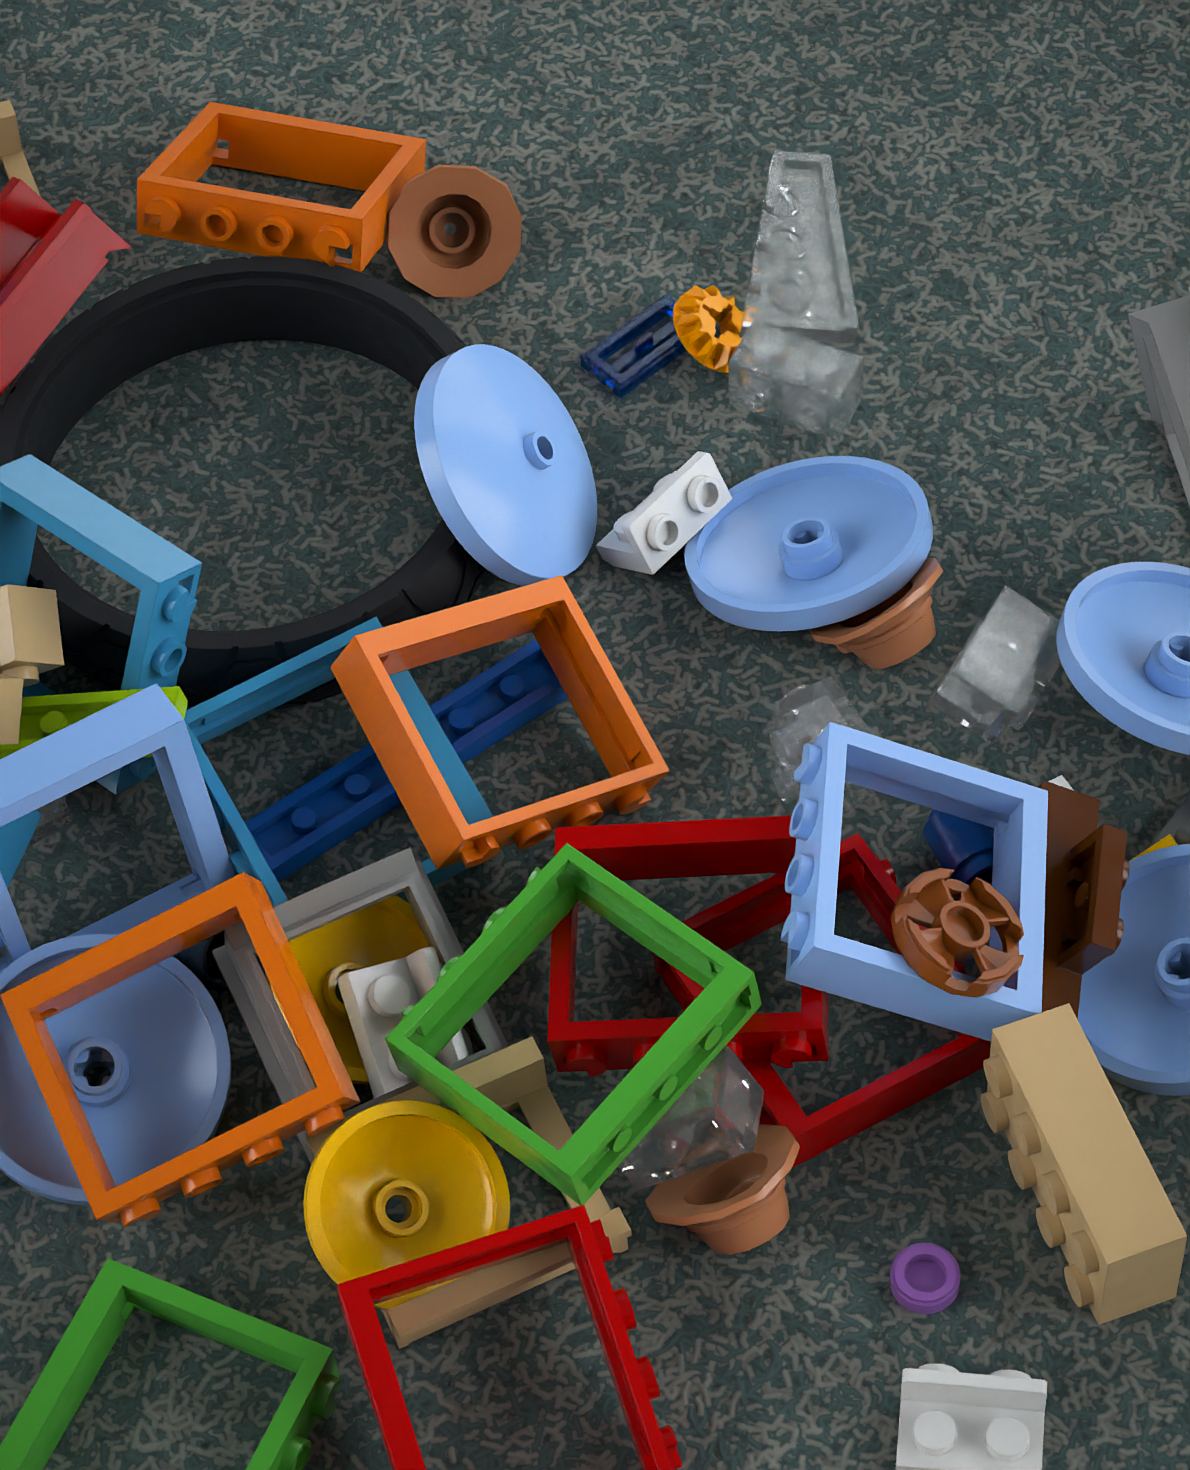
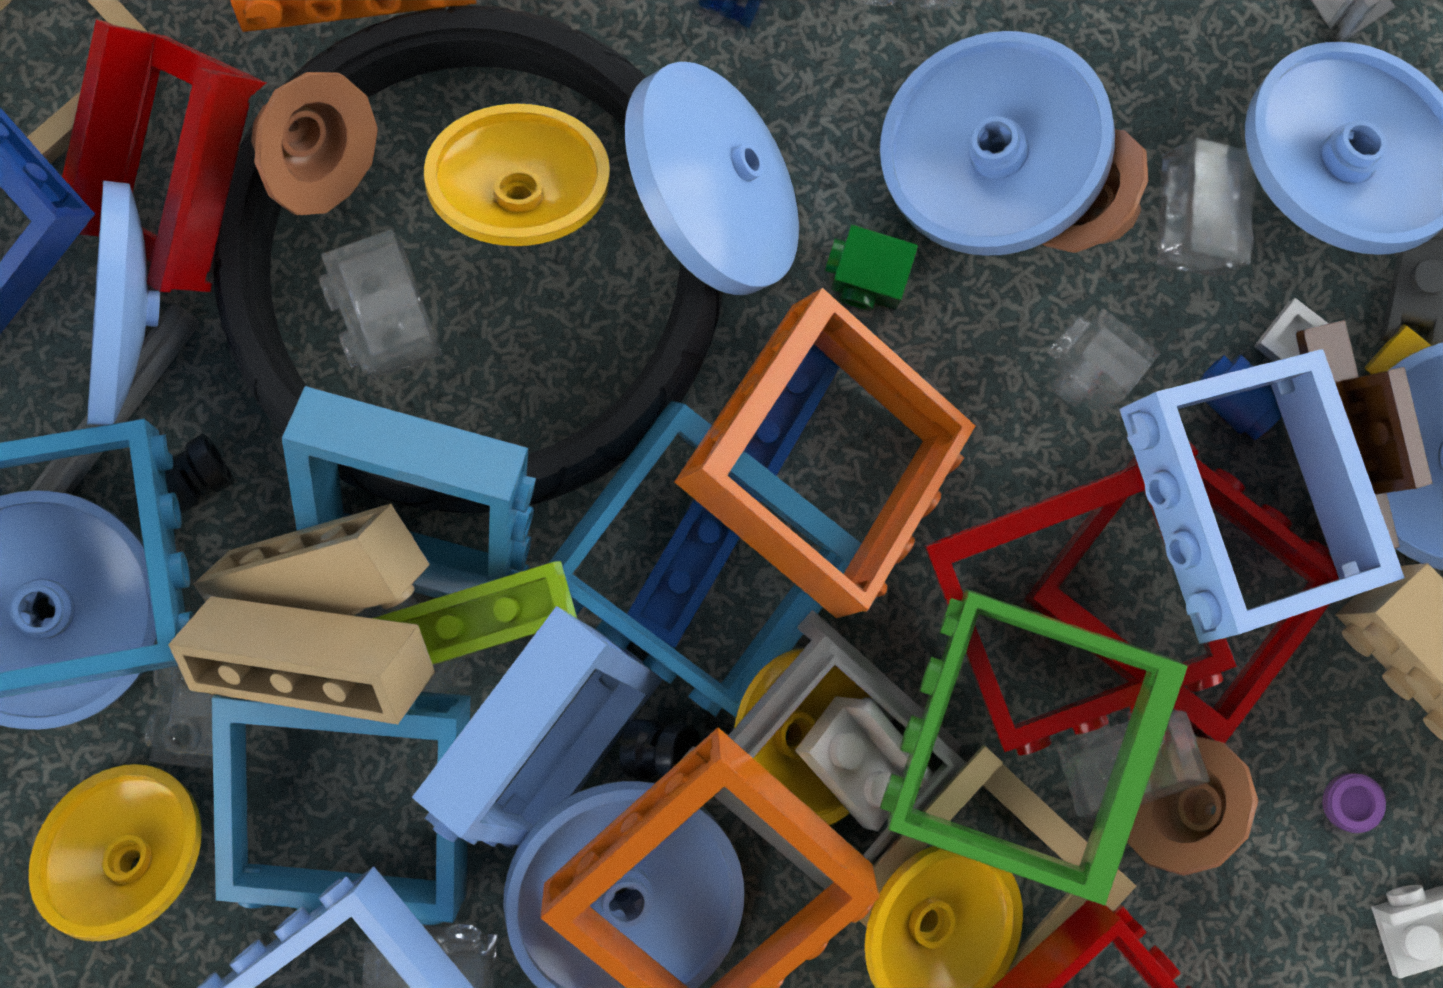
camera: 30 degrees left, 30 degrees up
white bracket [596,451,733,575] -> none
dark orange piece [891,868,1024,998] -> none
none -> nougat hat [251,72,378,215]
none -> clear brick [319,229,442,379]
none -> yellow dish [424,104,610,246]
none -> green brick [825,224,918,311]

